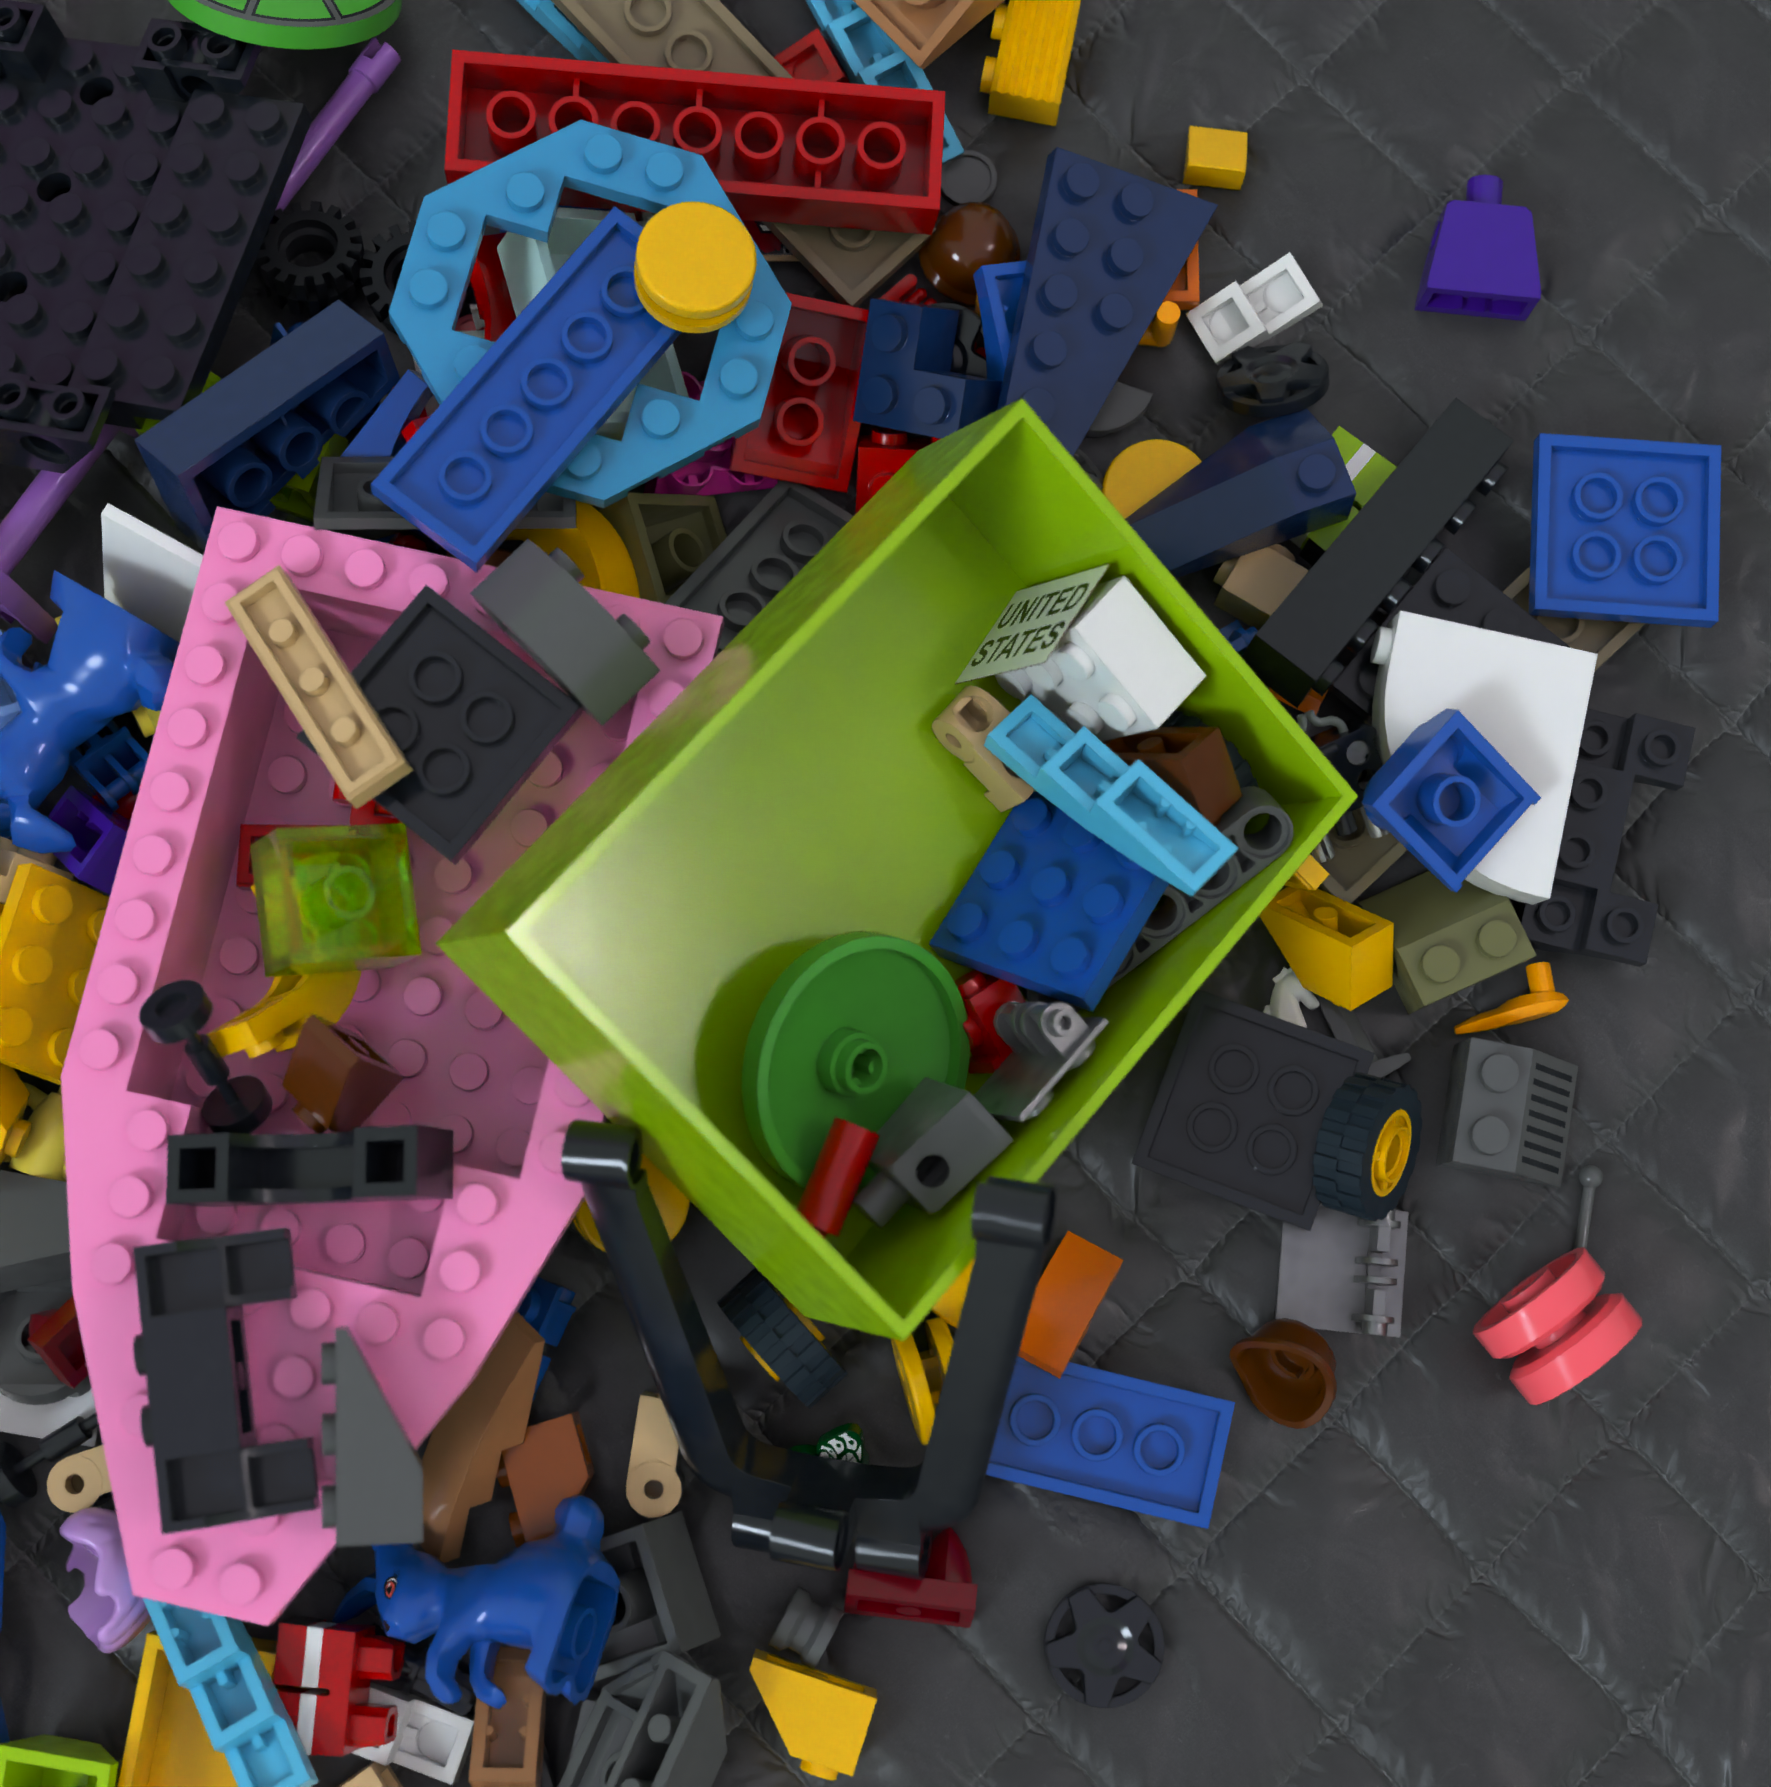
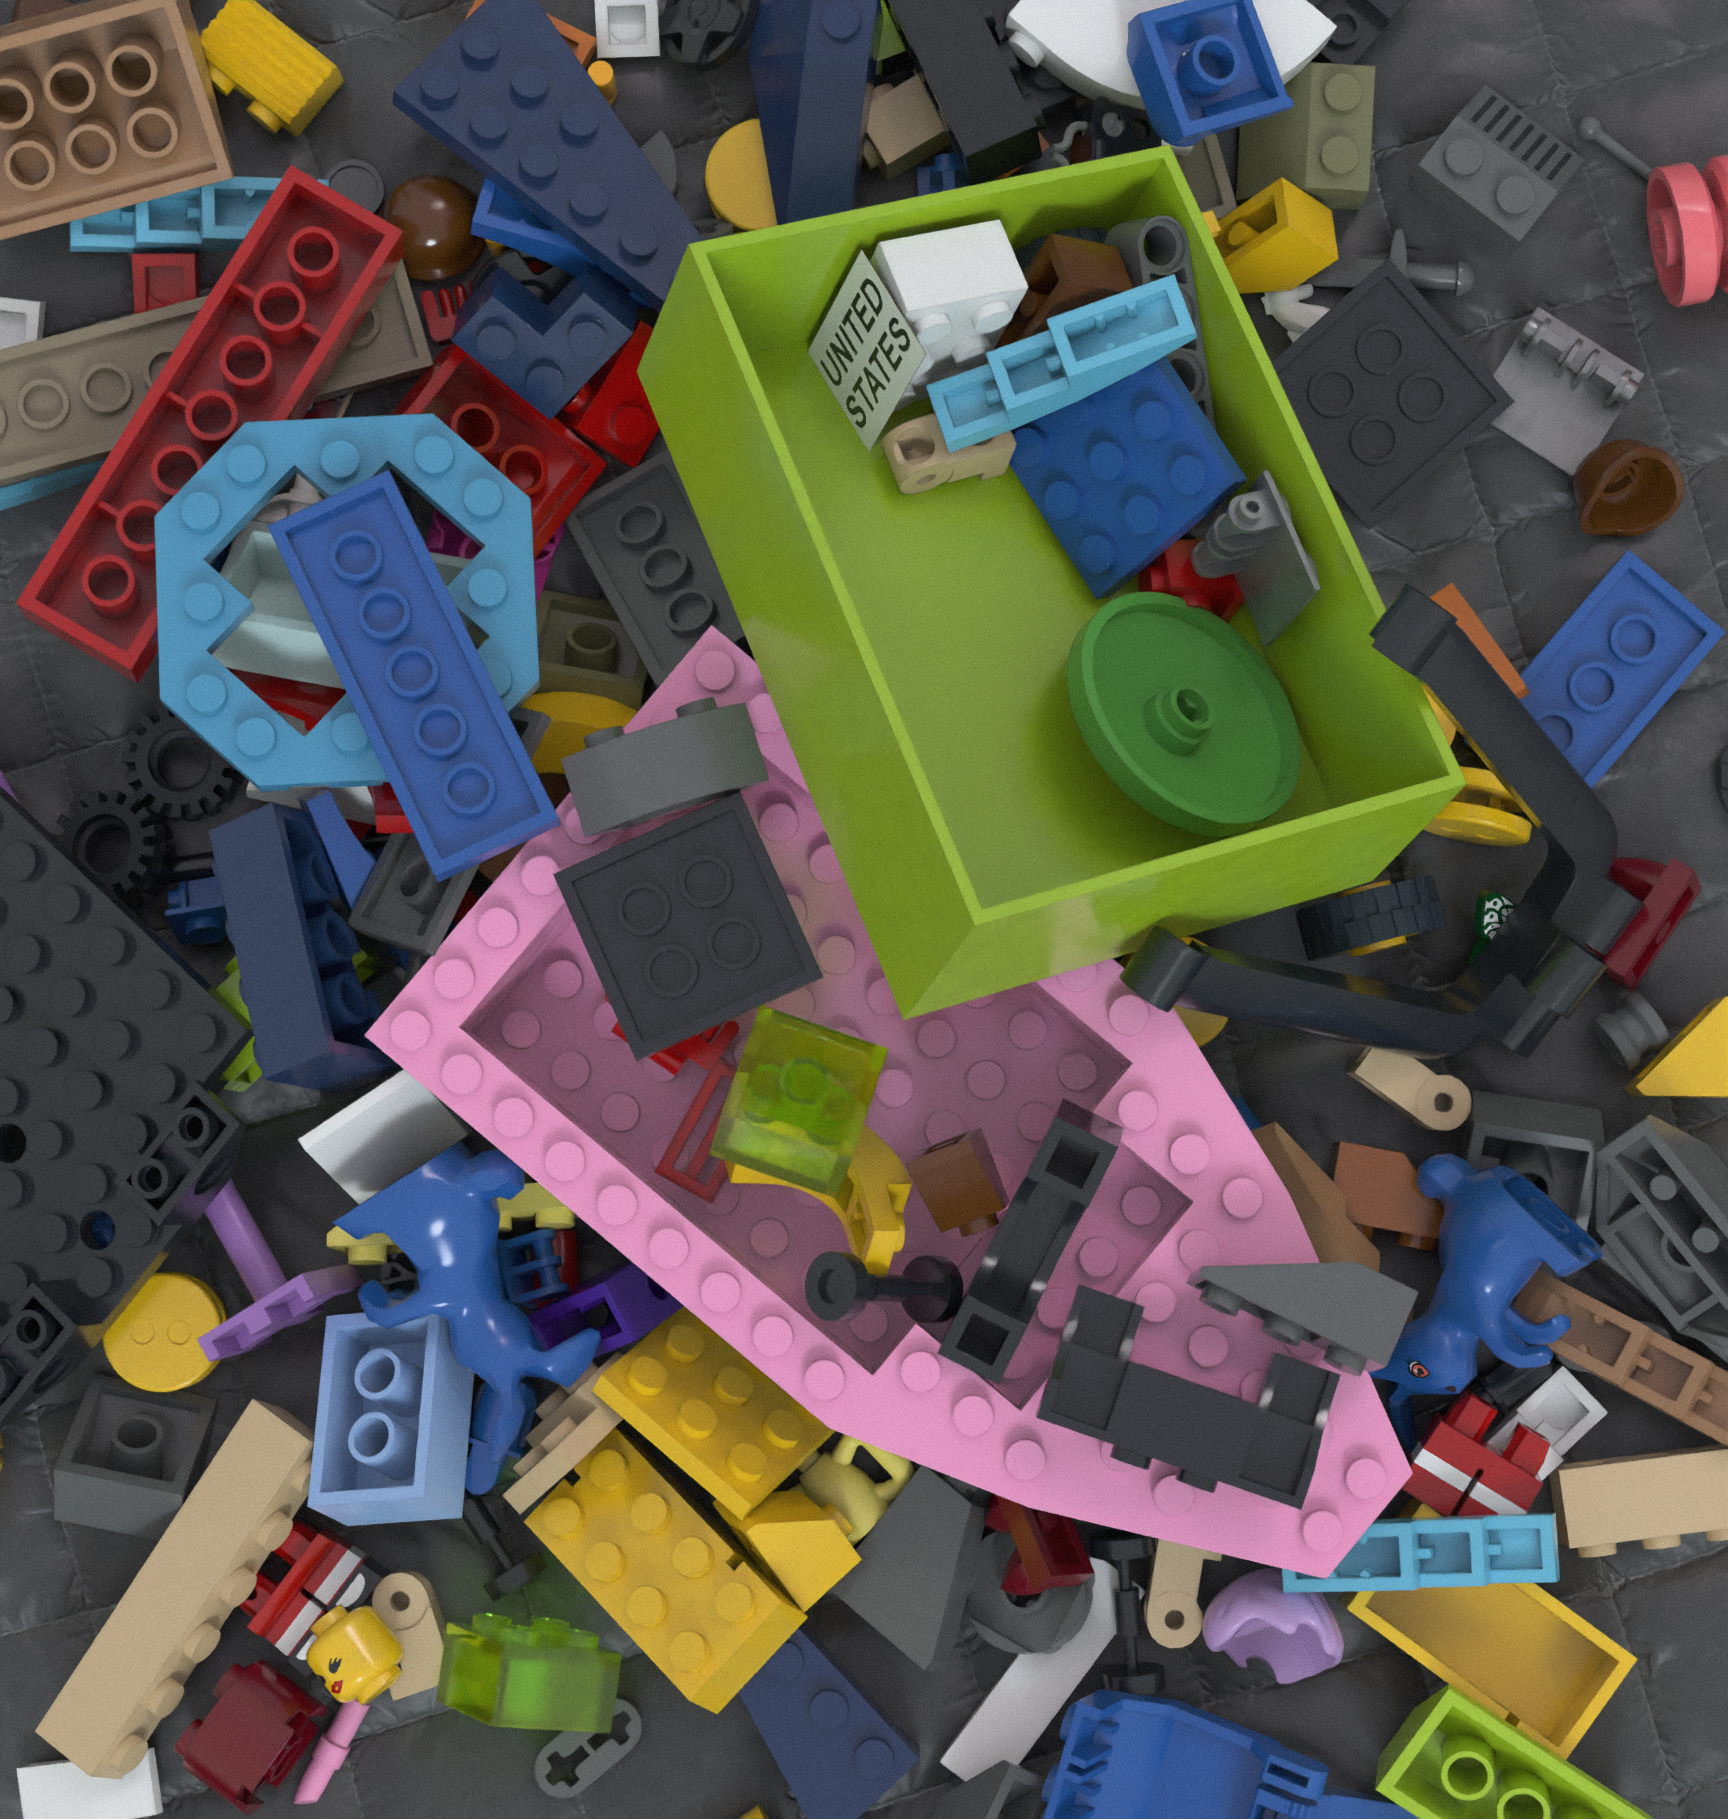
camera: 55 degrees left, 5 degrees up
tan tile [224,565,413,809] -> none
yellow head [634,201,757,333] -> none
red cylinder [796,1117,880,1239] -> none
dark grey torso [853,1077,1014,1229] -> none
black wheel [1312,1072,1423,1222] -> none
light orange bar [1454,962,1569,1035] -> none

